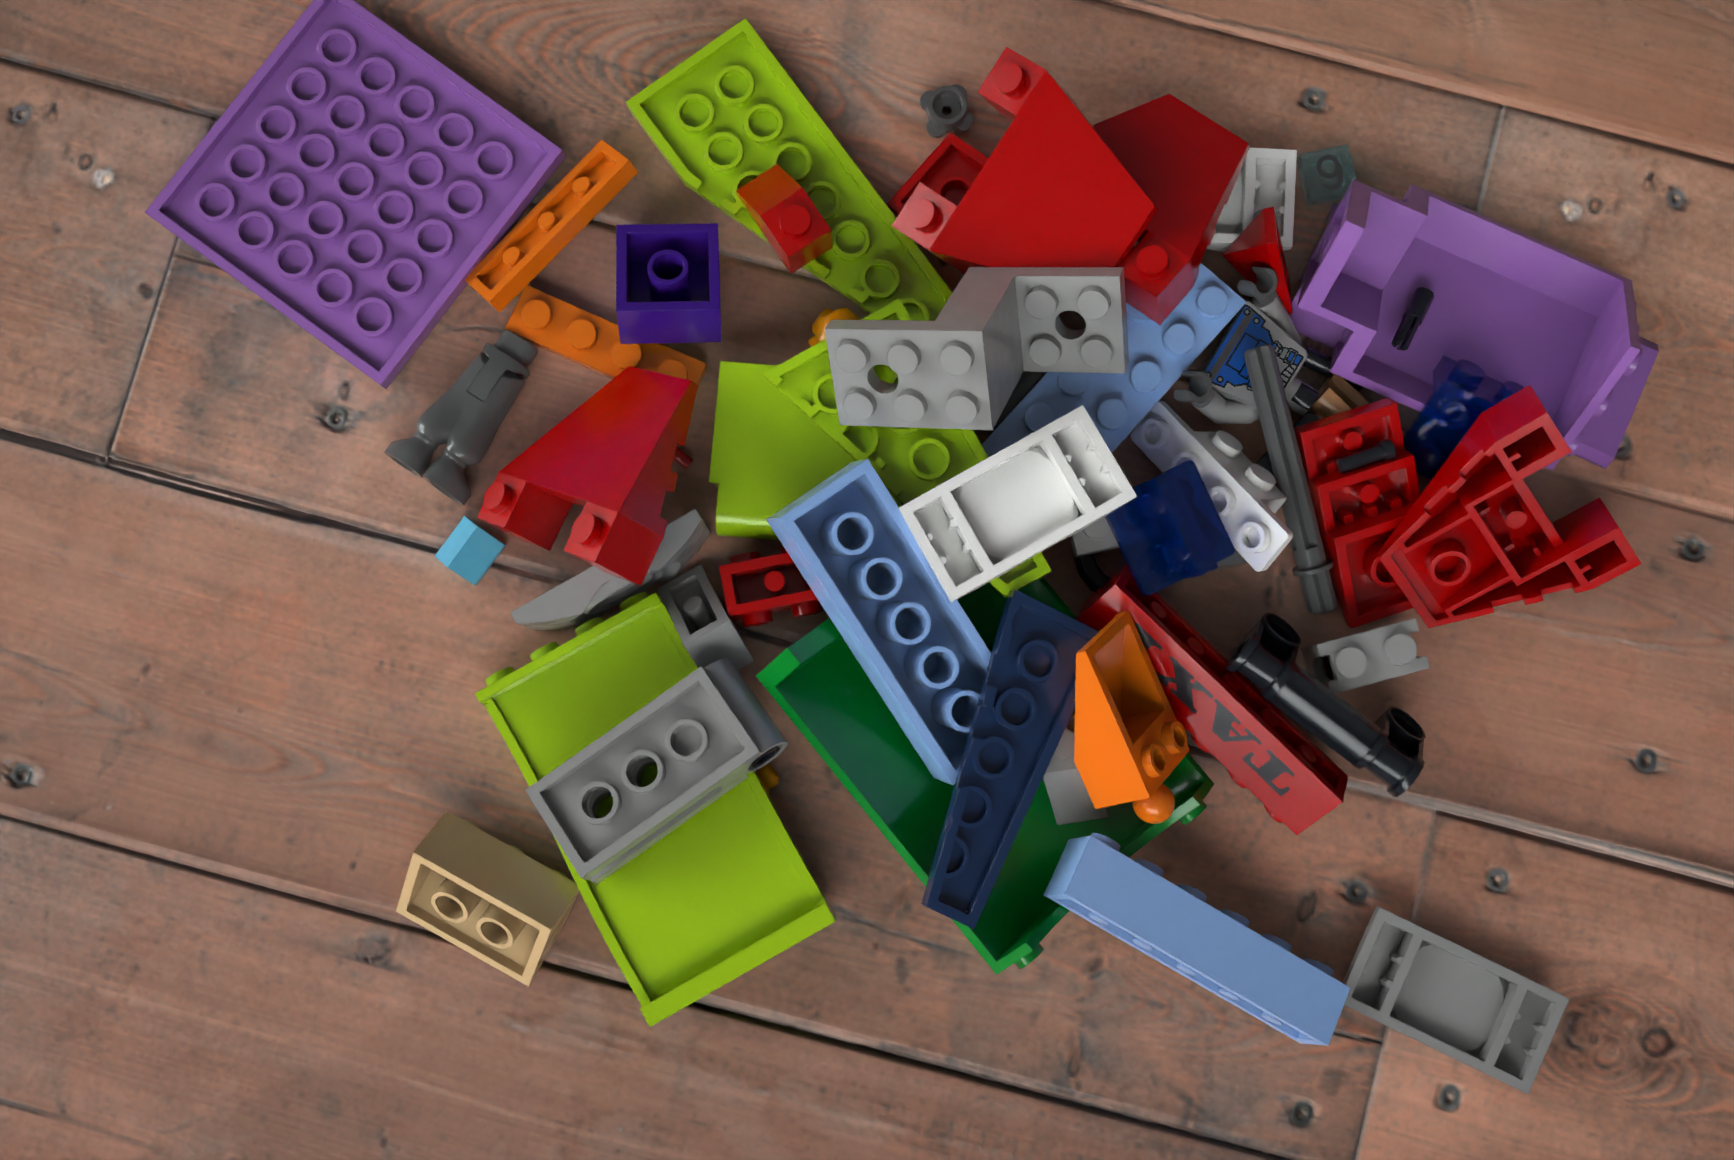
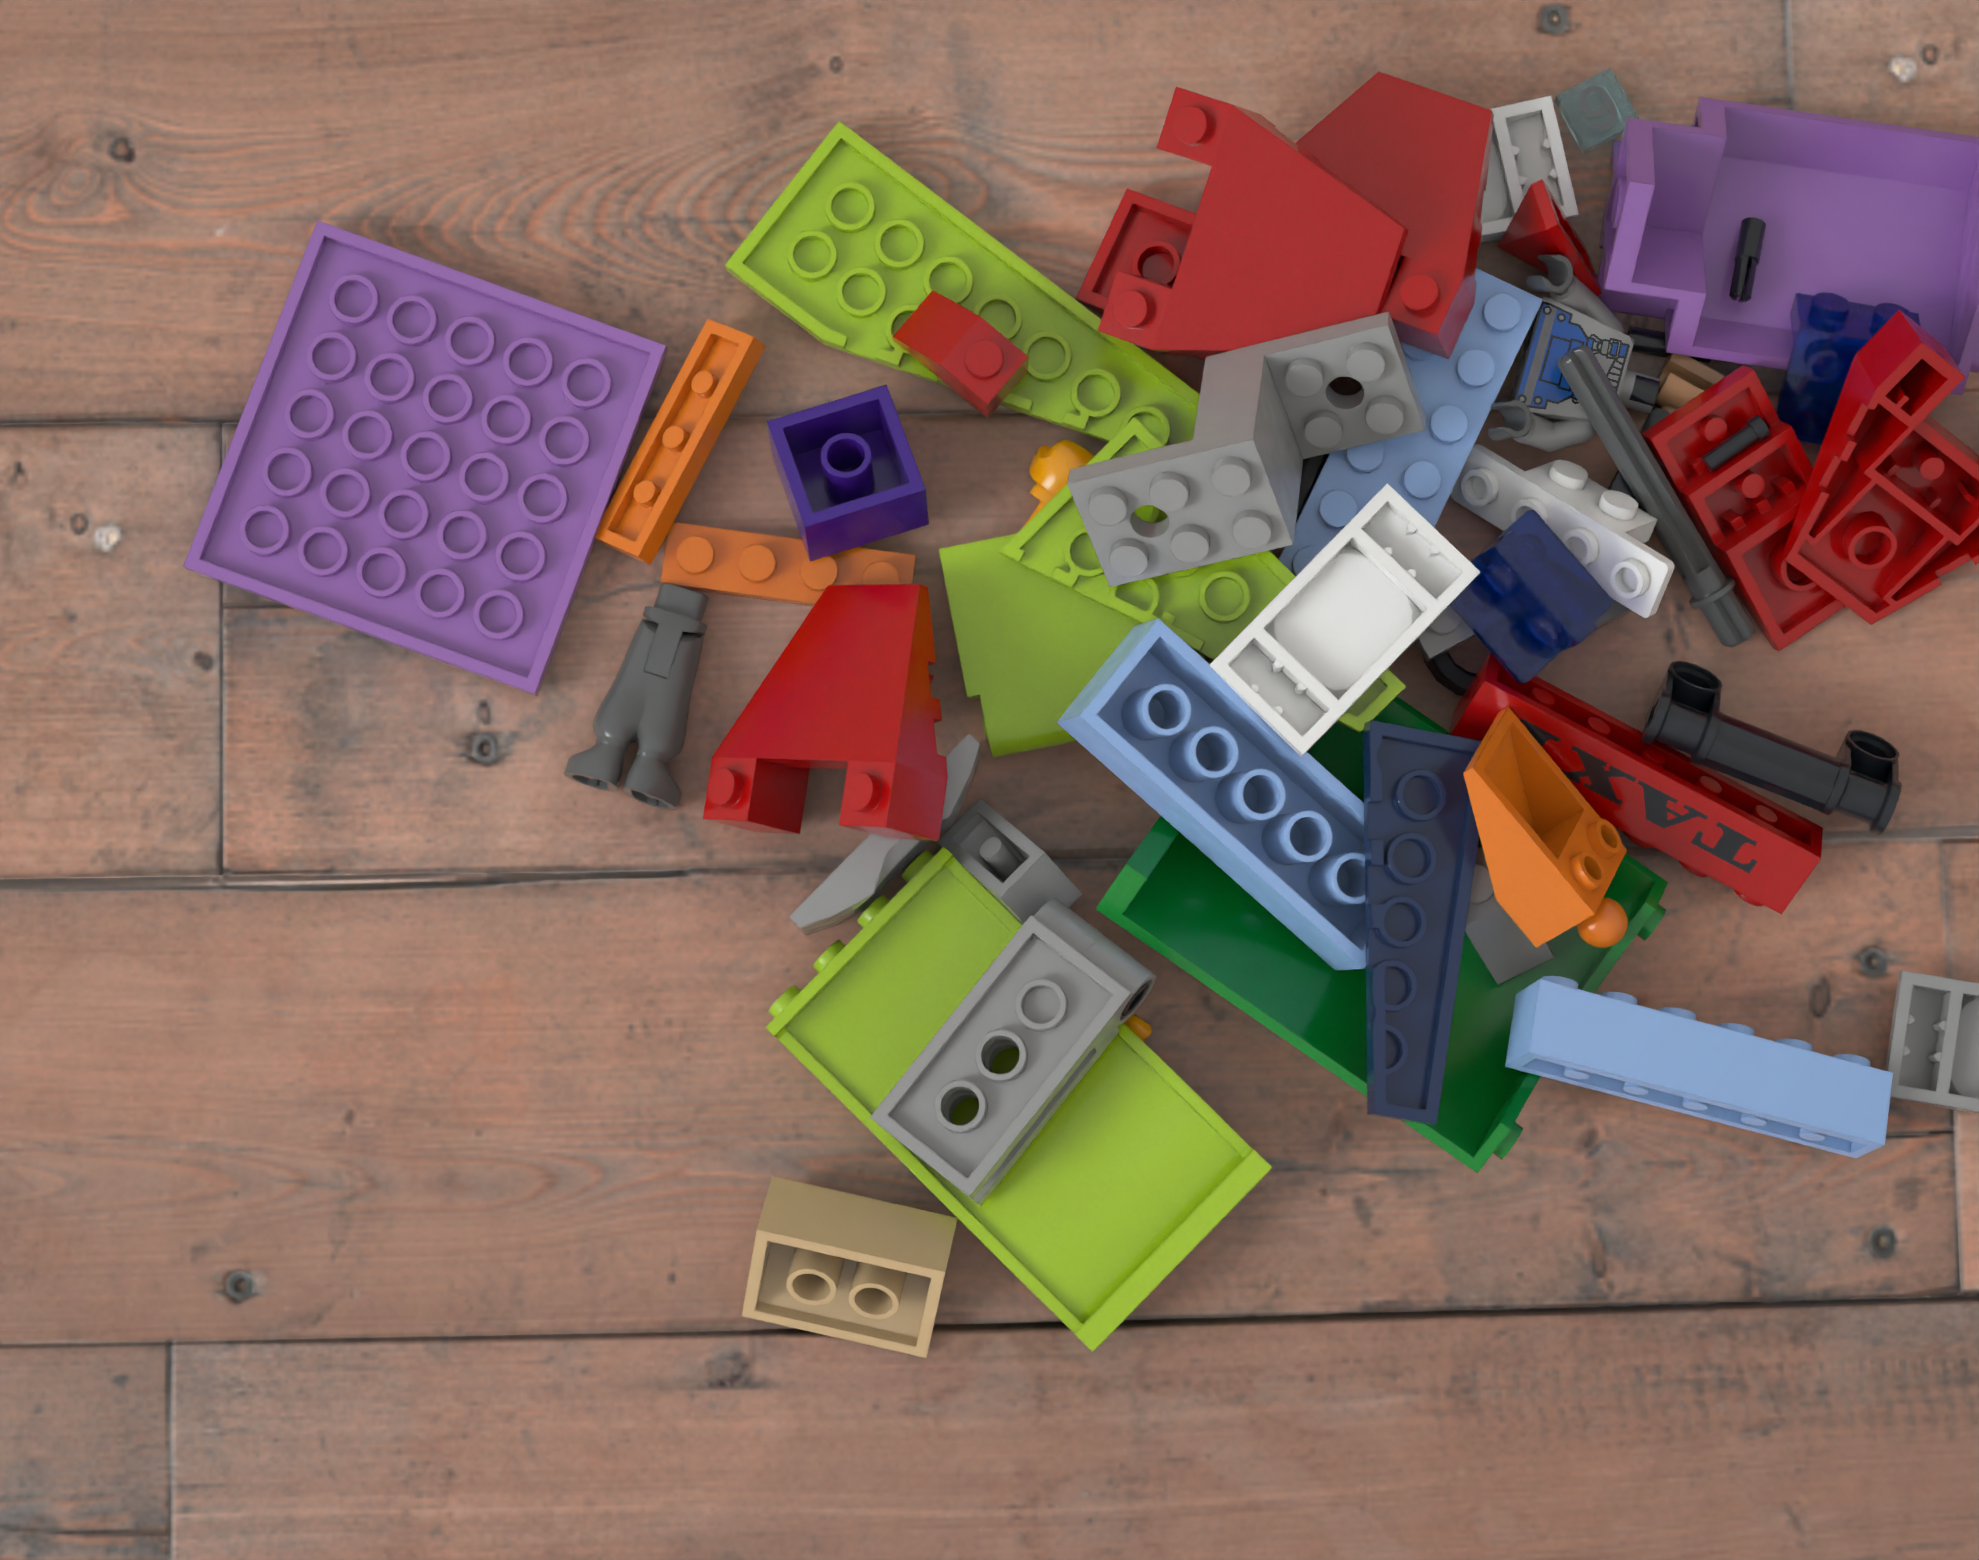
camera: 15 degrees left, 0 degrees up
medium azure slope [435,516,506,586] -> none
red brick [719,546,823,628] -> none
flat silver plate [920,84,974,138] -> none
light grey brick [1301,618,1430,693] -> none

